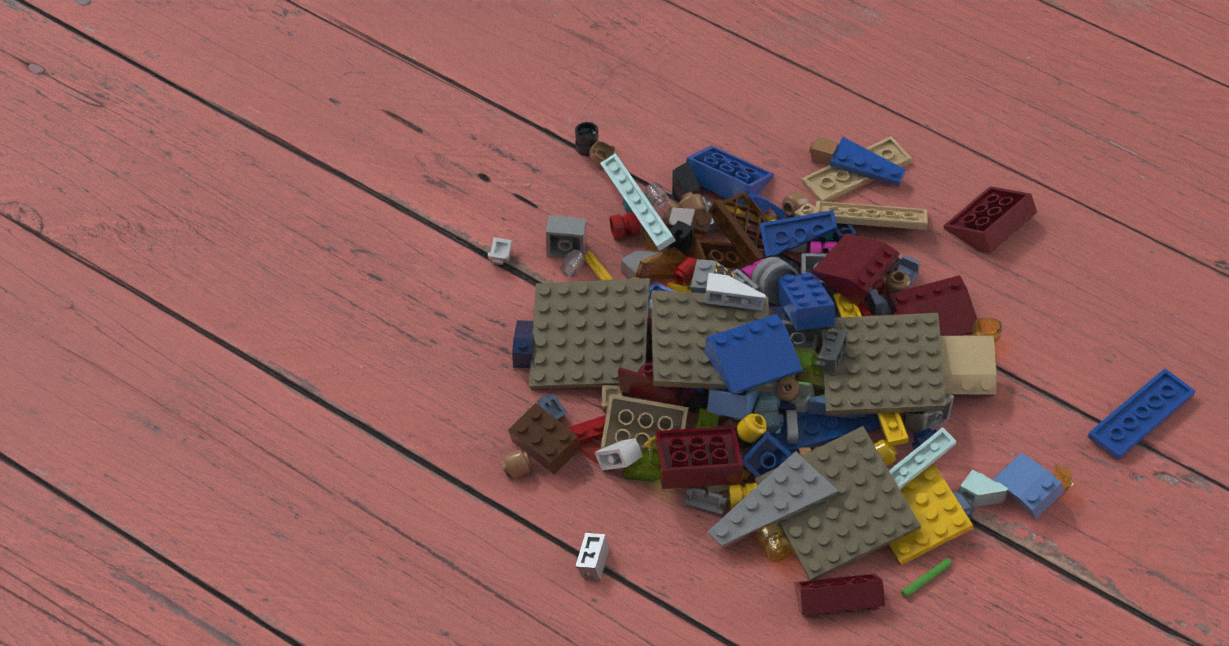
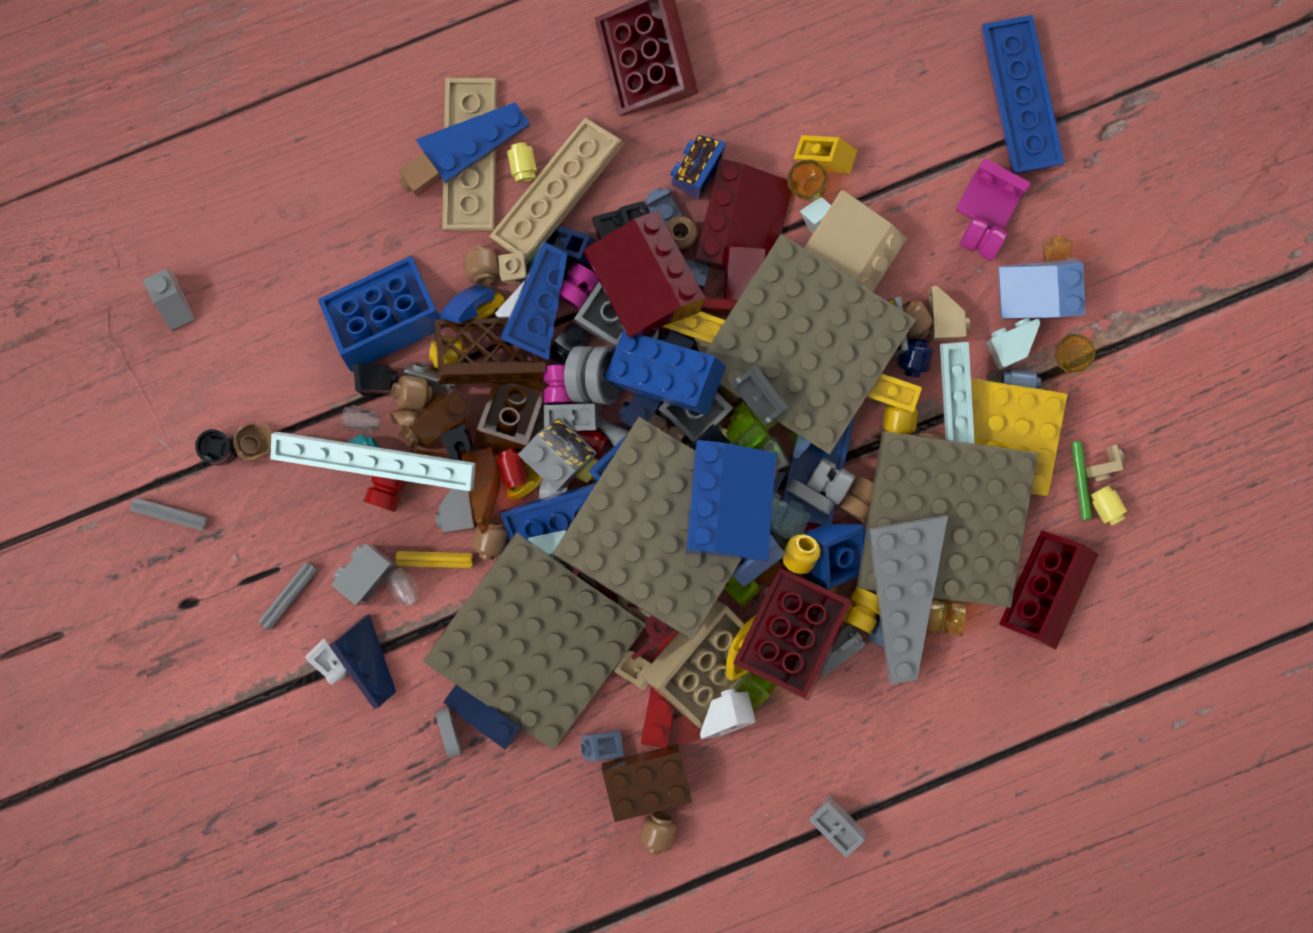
camera: 60 degrees left, 35 degrees up
white slope [705,273,766,311] -> none
none -> light grey axle [130,498,208,531]
none -> light grey slope [143,269,196,331]
none -> light grey axle [259,562,317,630]
none -> dark blue wing [329,614,396,709]
none -> light grey beam [436,707,462,759]
none -> light yellow brick [507,142,537,183]
none -> slope [670,135,726,200]
none -> yellow slope [793,135,858,174]
none -> light grey wheel [806,457,855,505]
none -> medium nougat head [902,300,933,340]
none -> tan slope [928,286,970,342]
none -> dark pink bracket [956,158,1030,230]
none -> dark pink wheel [959,215,1008,262]
none -> clear yellow hair [1054,334,1096,374]
none -> tan bracket [1086,444,1125,482]
none -> light yellow brick [1091,485,1127,526]

